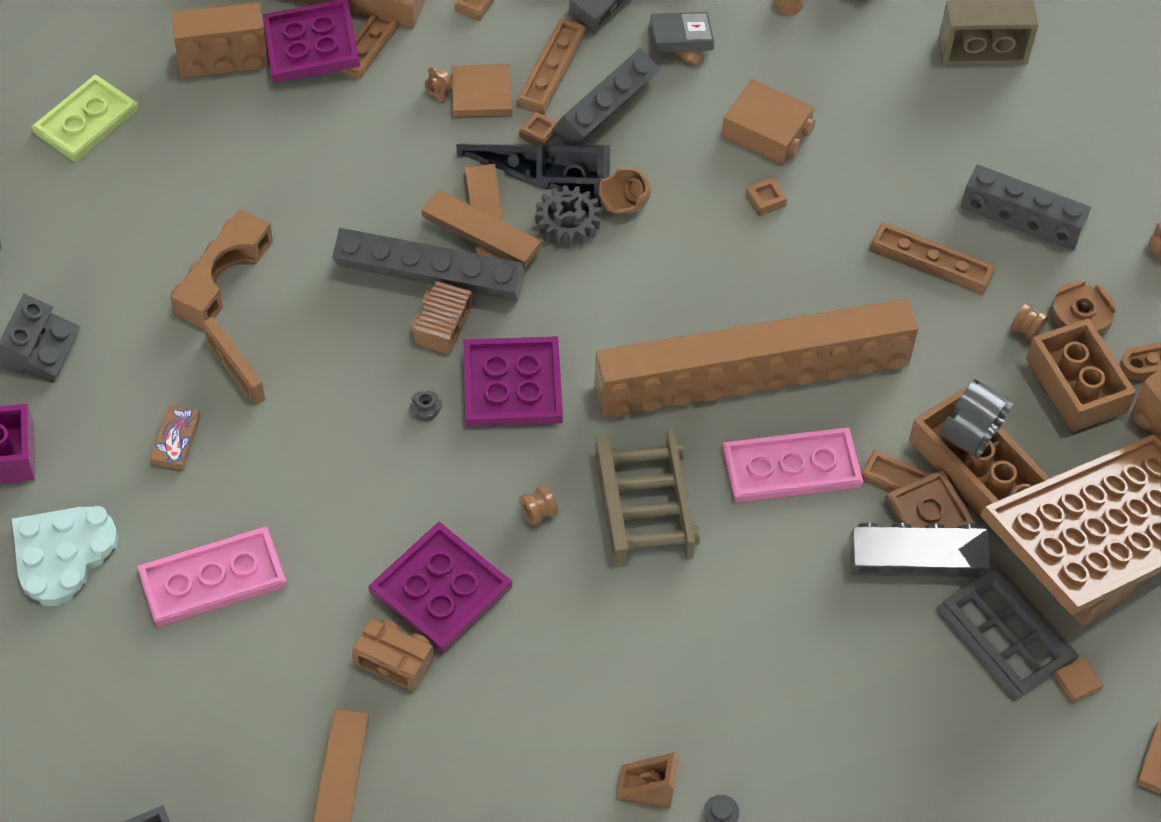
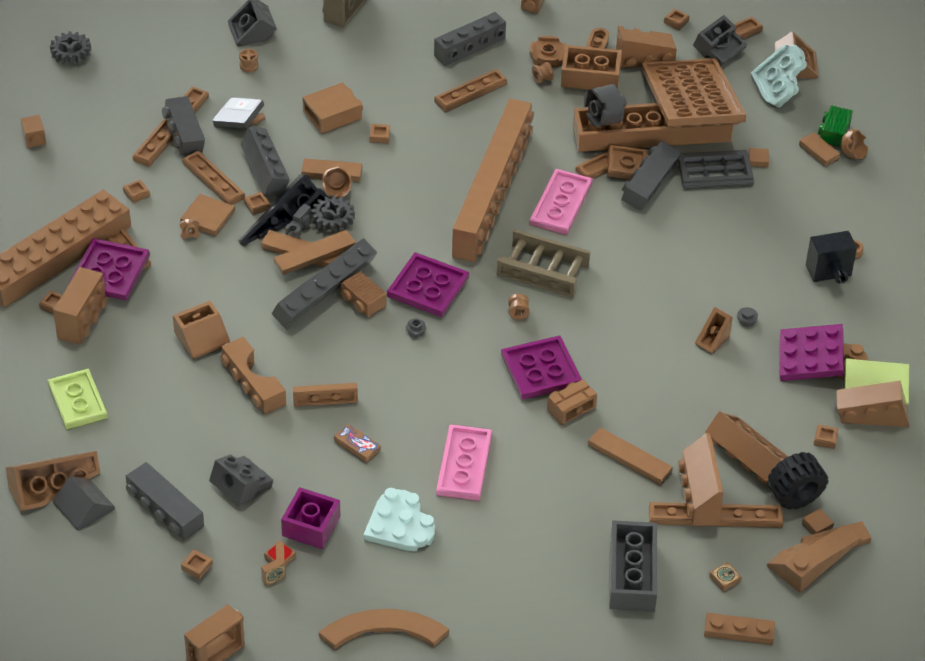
camera: 60 degrees left, 10 degrees down
none -> medium nougat slope [173,301,230,359]
none -> dark grey plate [285,204,312,238]
none -> medium nougat tile [301,158,362,182]

